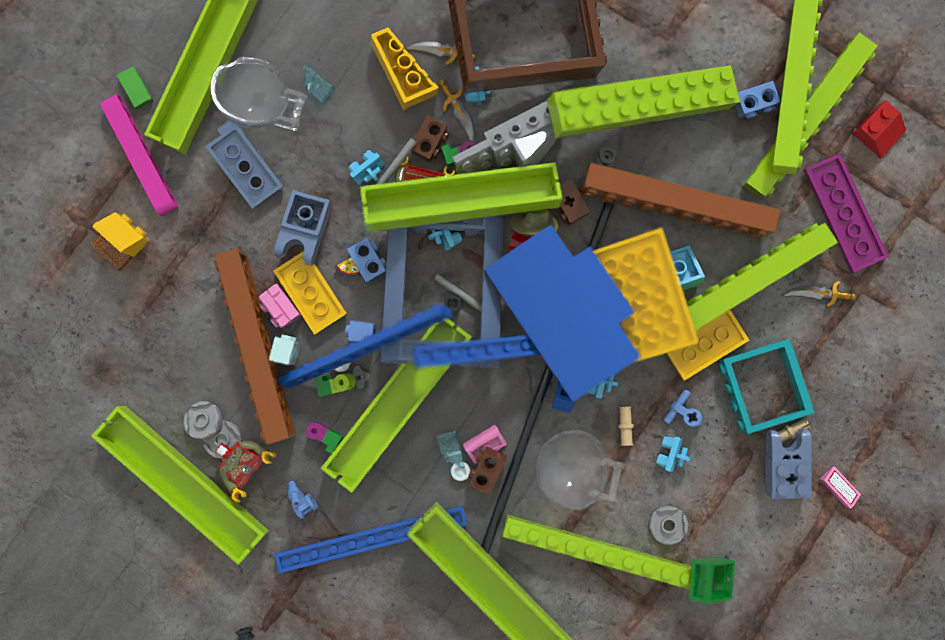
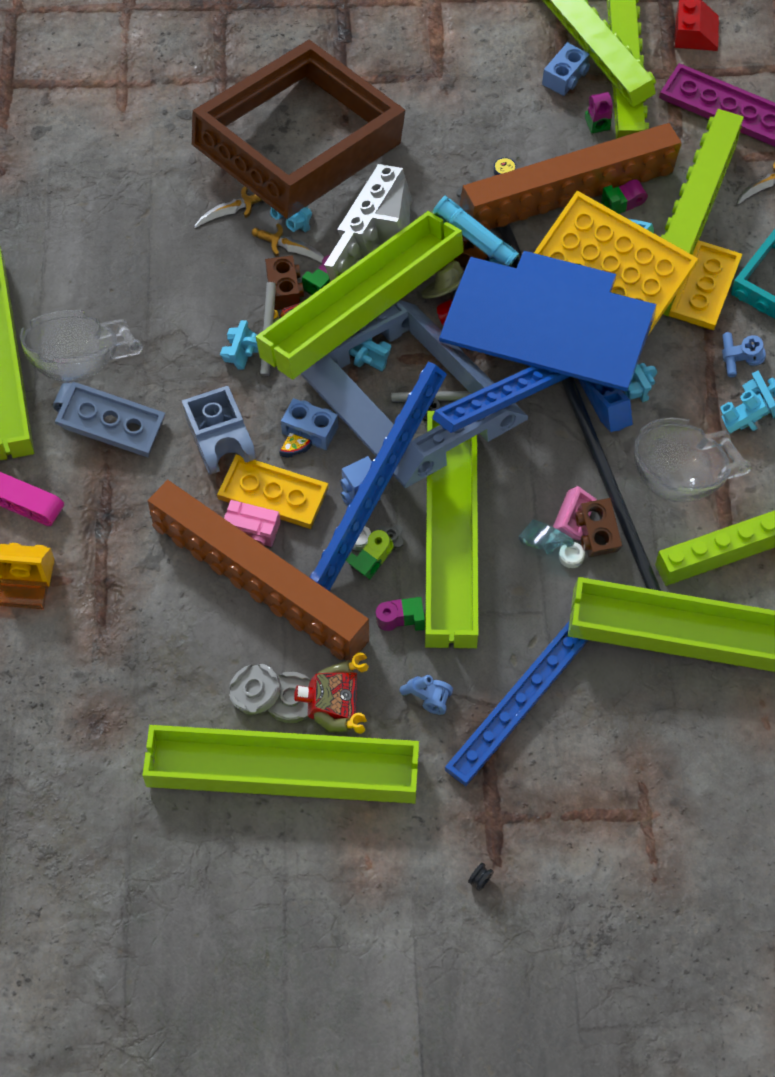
camera: 40 degrees left, 25 degrees down
light aqua brick [269,335,301,365] -> none
clear light blue slope [303,65,335,104] -> none
yellow wedge [370,28,439,110] -> none
lime brick [547,65,740,138] -> none
tan pin [618,407,634,446] -> none
none -> medium azure piece [432,195,519,267]
none -> light yellow tile [493,157,516,175]
none -> magenta leg [585,92,613,134]
none -> leg [601,180,648,214]
none -> medium azure hips [720,389,769,433]

